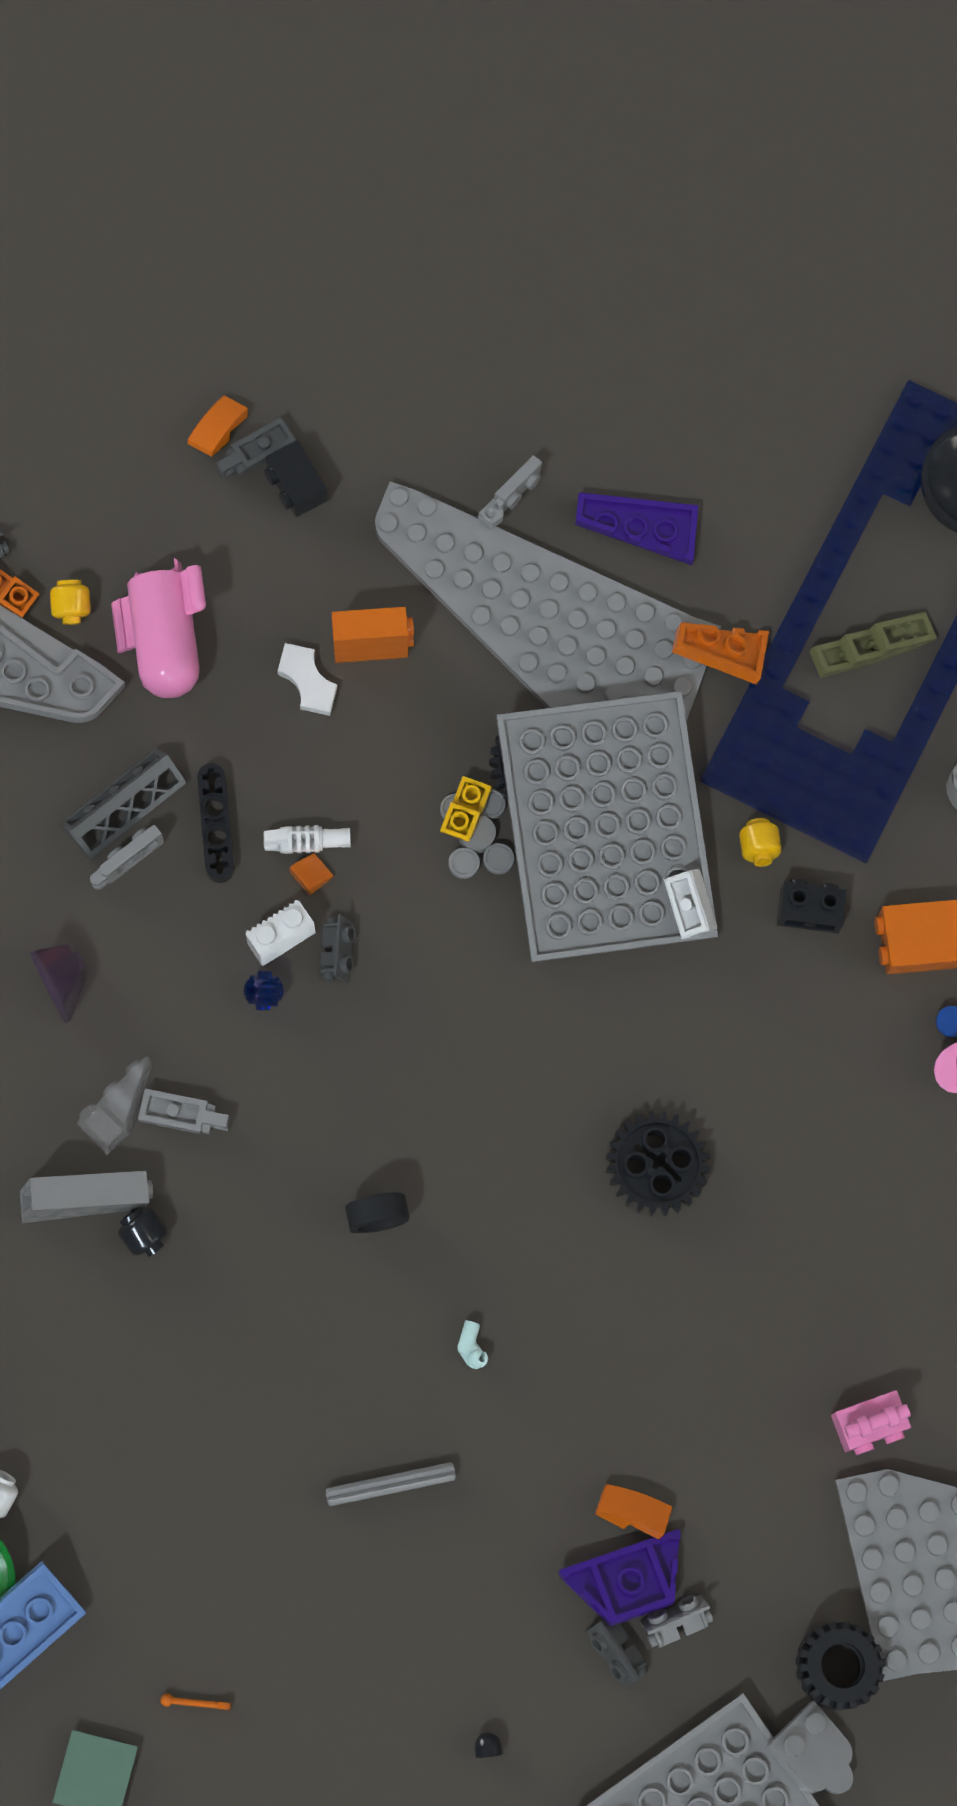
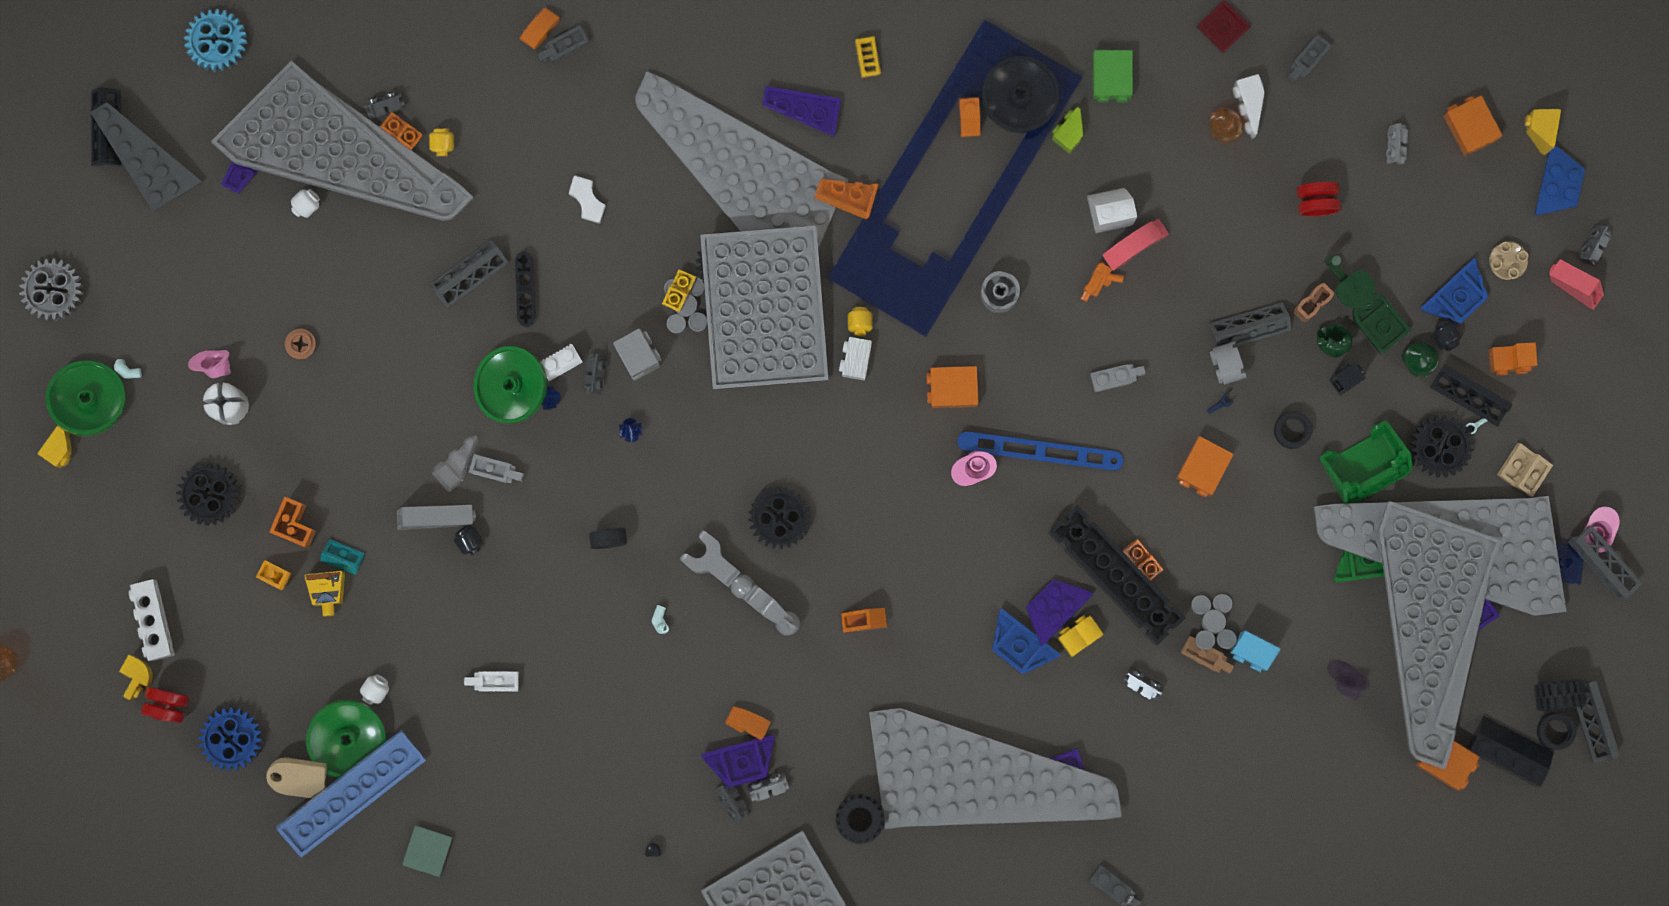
camera: 10 degrees right, 10 degrees up
clear purple slope [29,944,86,1024] -> none
light grey hinge [90,825,164,890] -> none
bright pink piece [111,558,206,698] -> none
orange hinge [160,1693,231,1710] -> none
black brick [264,440,328,517] -> none
white hinge [264,825,351,854] -> none
orange slope [289,853,334,896] -> none
light grey axle [325,1462,456,1506] -> none
orange brick [332,607,414,663] -> none
light grey hinge [478,455,542,529] -> none
white slope [663,869,717,939] -> none
light grey plate [765,1700,853,1794] -> none
black brick [777,879,847,934] -> none
olive slope [809,612,937,678] -> none
bright pink brick [831,1390,911,1456] -> none
none -> white hinge [464,672,519,691]
none -> green dish [473,346,547,424]
none -> light grey piece [613,329,662,381]
none -> clear blue gear [619,418,643,442]
none -> light grey piece [680,531,800,636]
none -> white brick [839,337,872,381]
none -> orange slope [841,608,887,633]
none -> yellow slope [855,36,881,77]
none -> orange slope [958,97,980,137]

